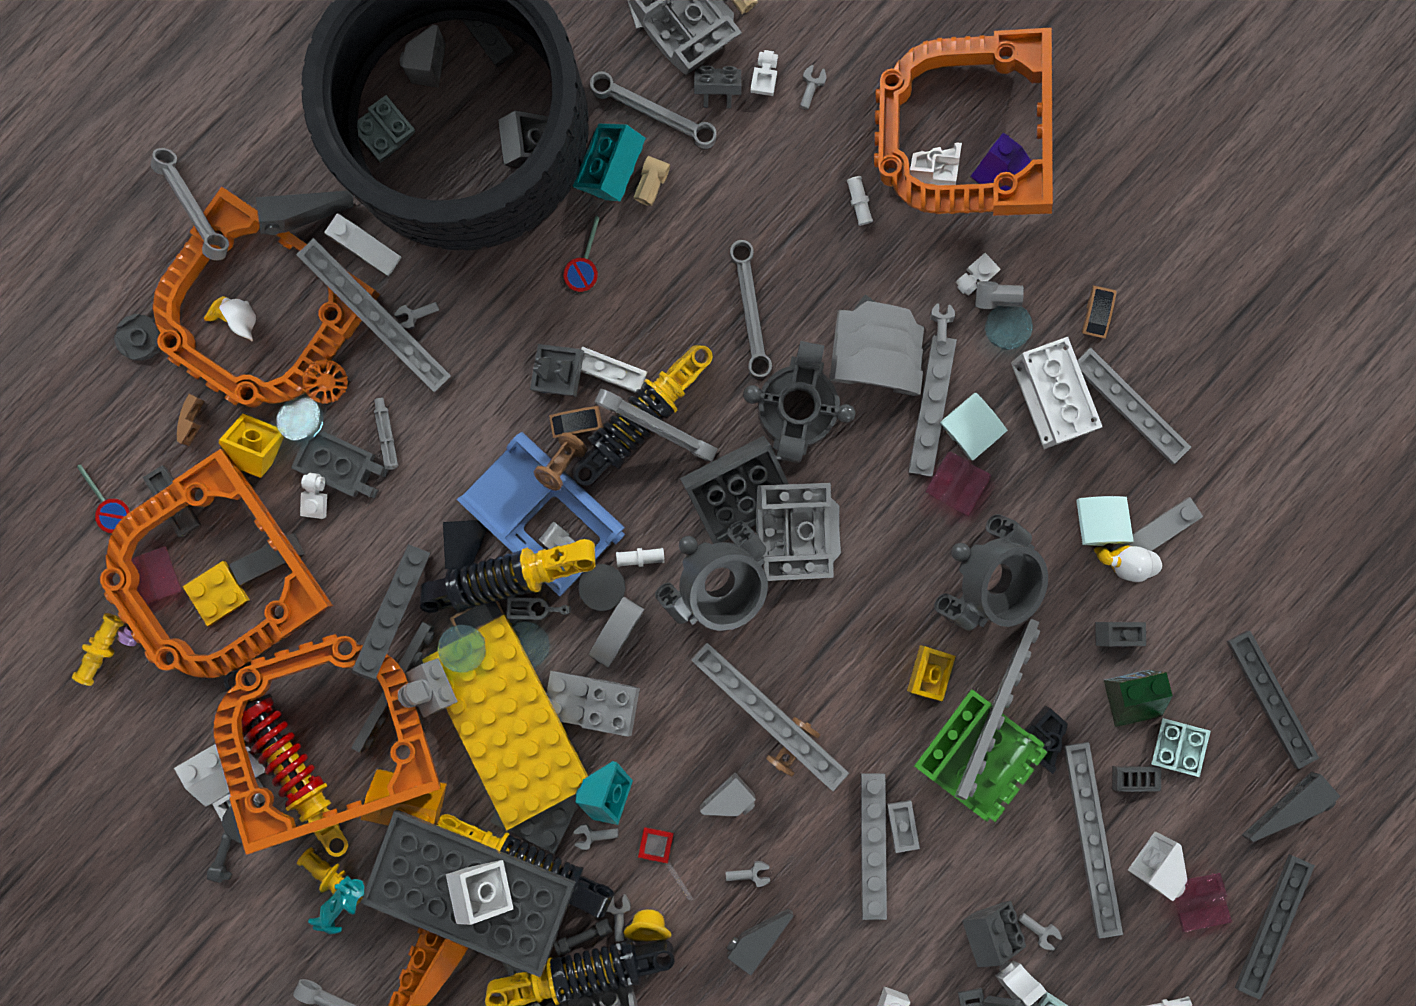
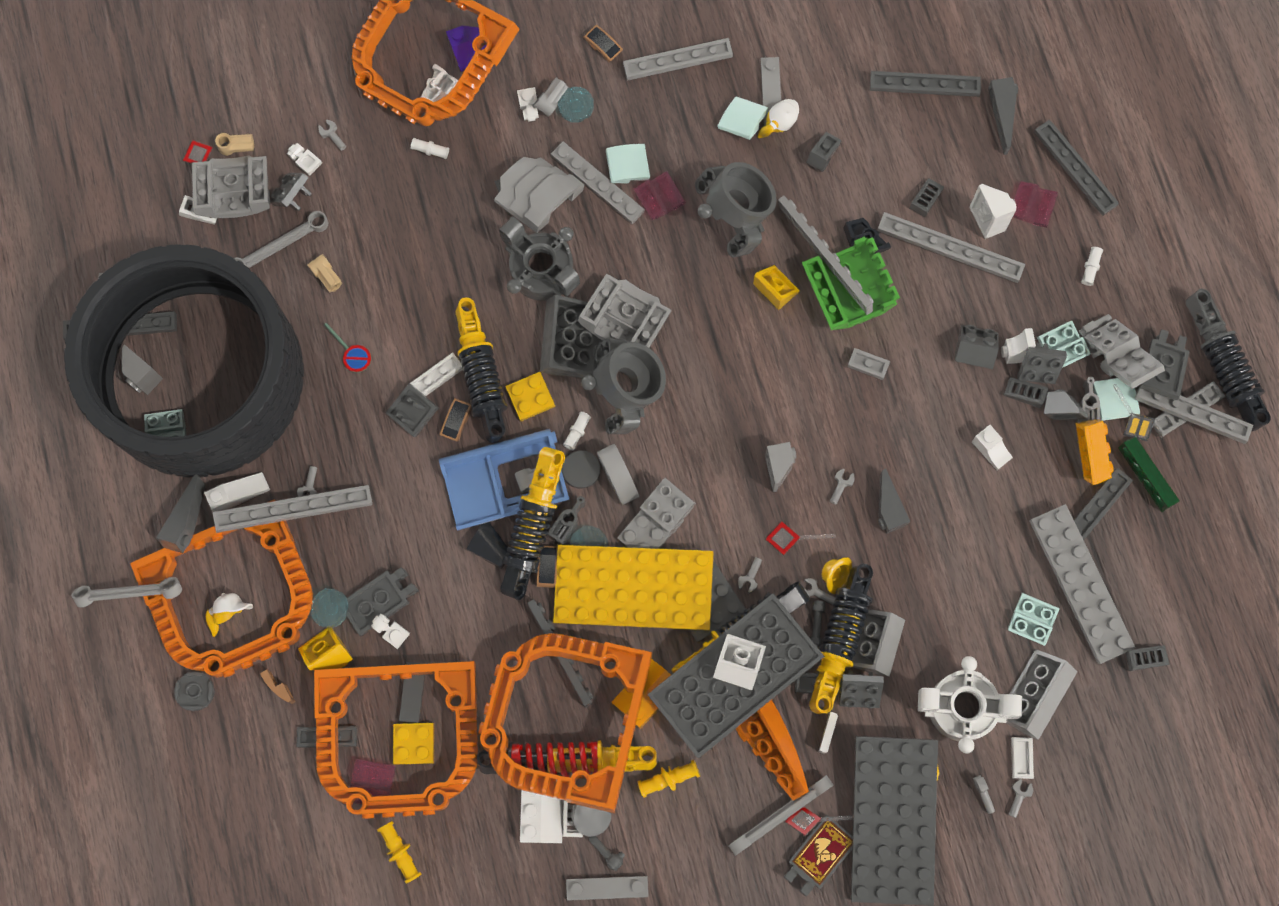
camera: 55 degrees left, 10 degrees down
piece [77,465,131,533] -> none
lavender plate [117,625,137,646] -> none
orange wheel [302,359,348,404] -> none
teal piece [308,876,364,935] -> none
dark grey plate [351,544,430,682] -> none
light grey piece [374,398,398,470] -> none
light grey brick [398,658,458,718] -> none
clear light blue tile [438,625,486,673] -> none
light grey slope [498,111,549,167] -> none
medium nougat hose [534,433,587,491] -> none
teal slope [573,123,646,202] -> none
teal slope [575,761,633,825] -> none
light grey piece [594,389,718,462] -> none
light grey plate [691,643,850,791] -> none
light grey piece [730,240,772,379] -> none
medium nougat hose [766,717,821,777] -> none
light grey plate [861,773,887,920] -> none
light grey bar [930,303,955,346] -> none
white hose [1011,337,1102,449] -> none
light grey bar [1018,913,1062,950] -> none
dark green slope [1104,670,1173,727] -> none
light aqua slope [1151,718,1210,777] -> none
none -> yellow plate [505,372,555,421]
none -> light grey plate [566,876,649,900]

